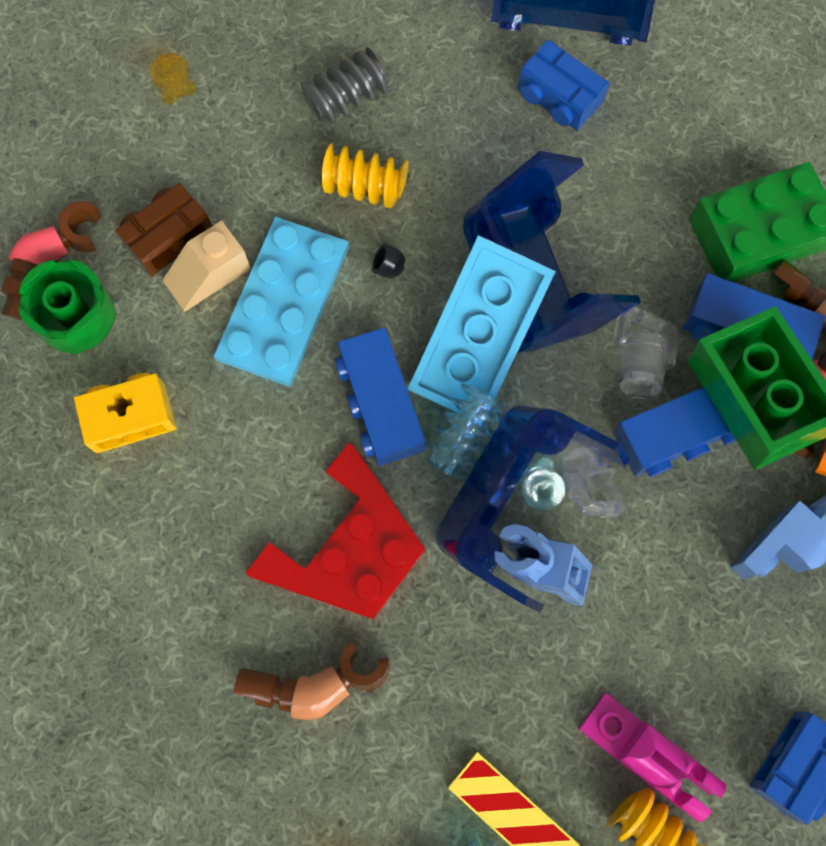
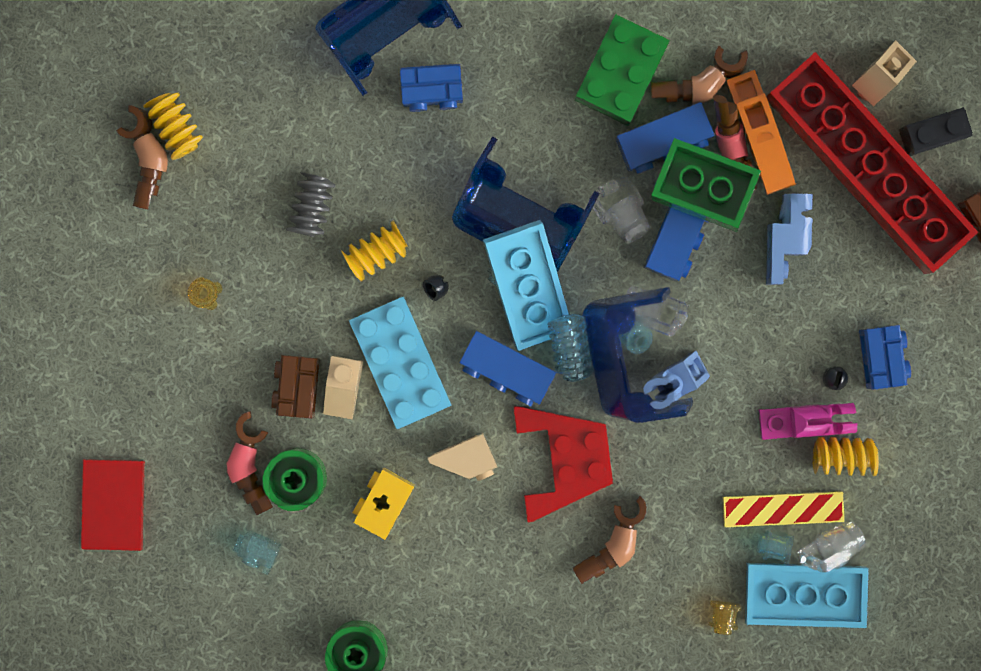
camera: 40 degrees left, 15 degrees up
none -> tan slope [428,433,497,481]
none -> black hinge [823,366,848,390]

